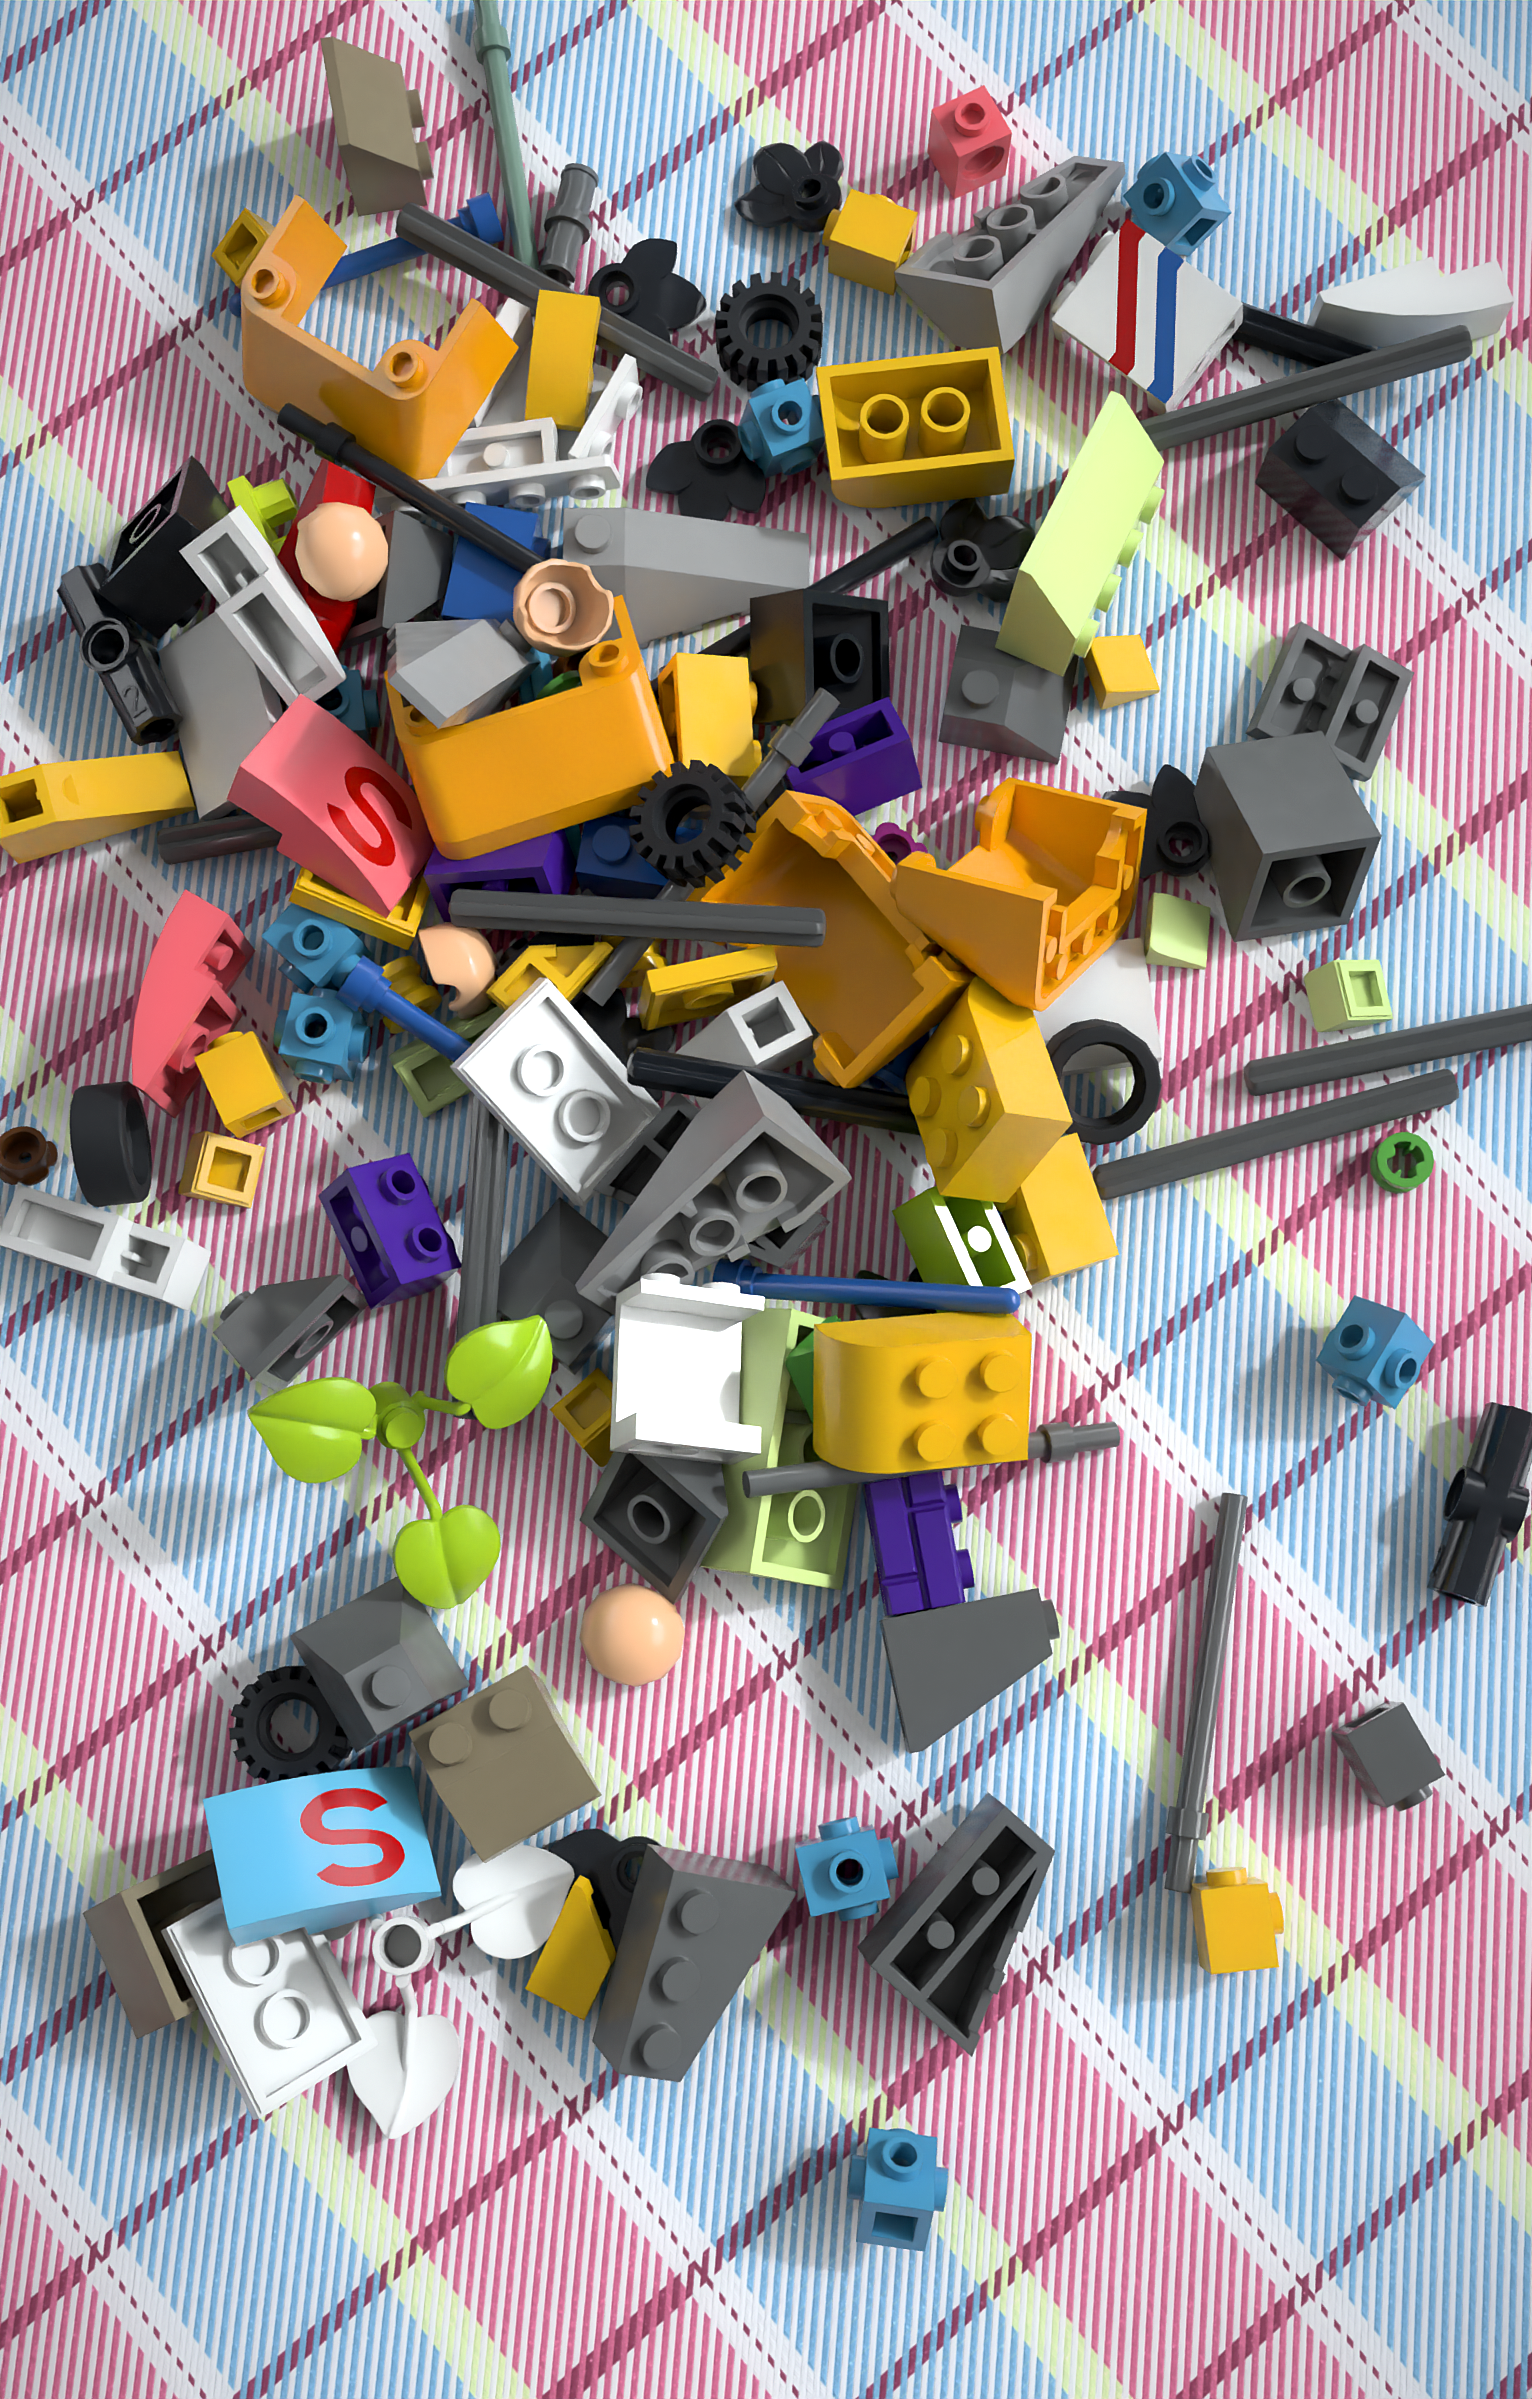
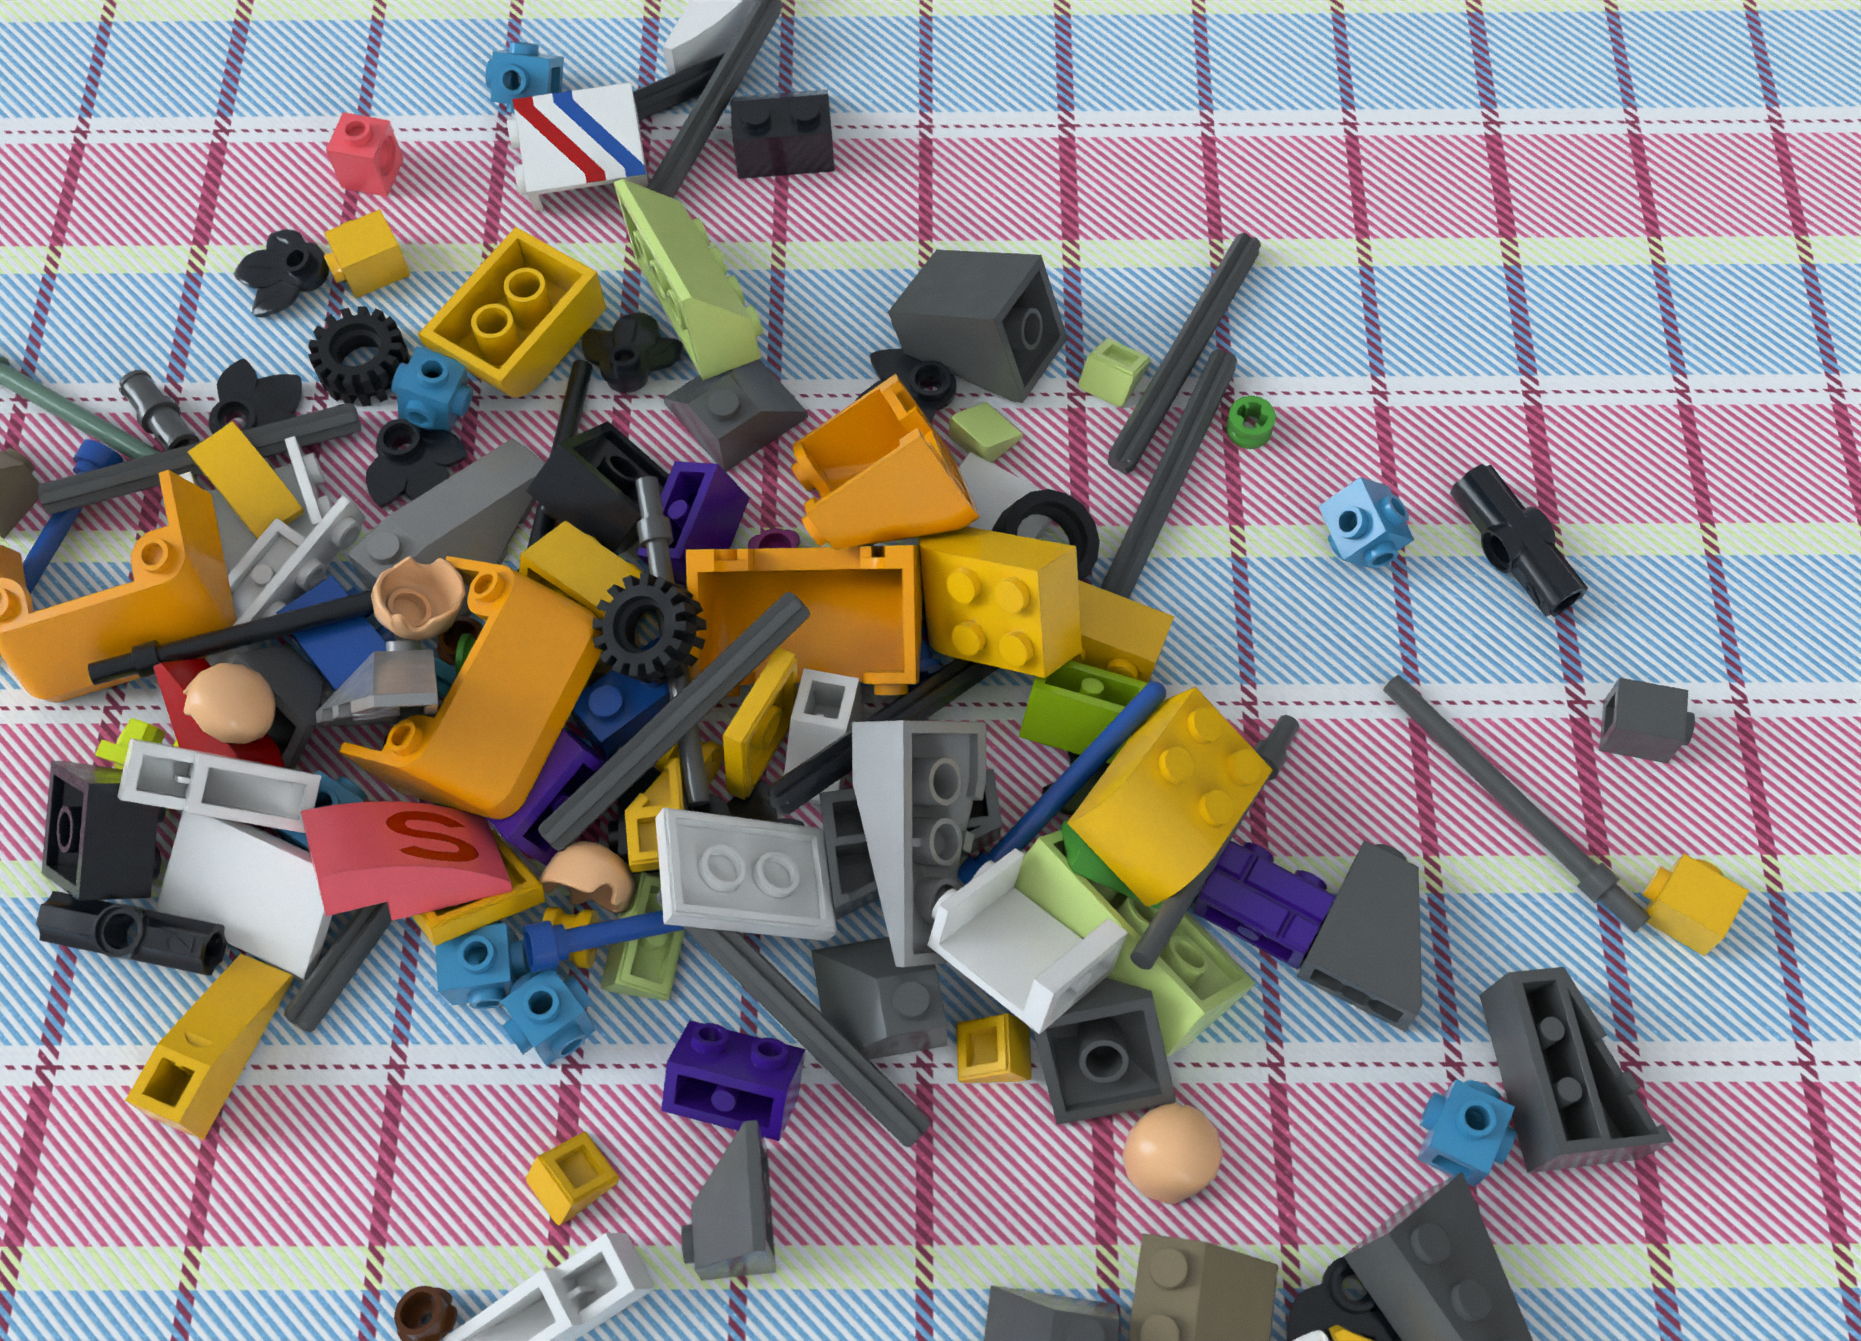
camera: 50 degrees left, 15 degrees down
black tyre [69,1081,152,1207] -> none
coral slope [132,889,256,1119] -> none
yellow brick [194,1031,296,1139] -> none
lime plant [247,1315,553,1609] -> none
dark azure brick [847,2127,948,2252] -> none
light grey wedge [894,156,1126,355] -> none
yellow slope [1082,635,1160,710] -> none
dark grey slope [1245,621,1414,782] -> none

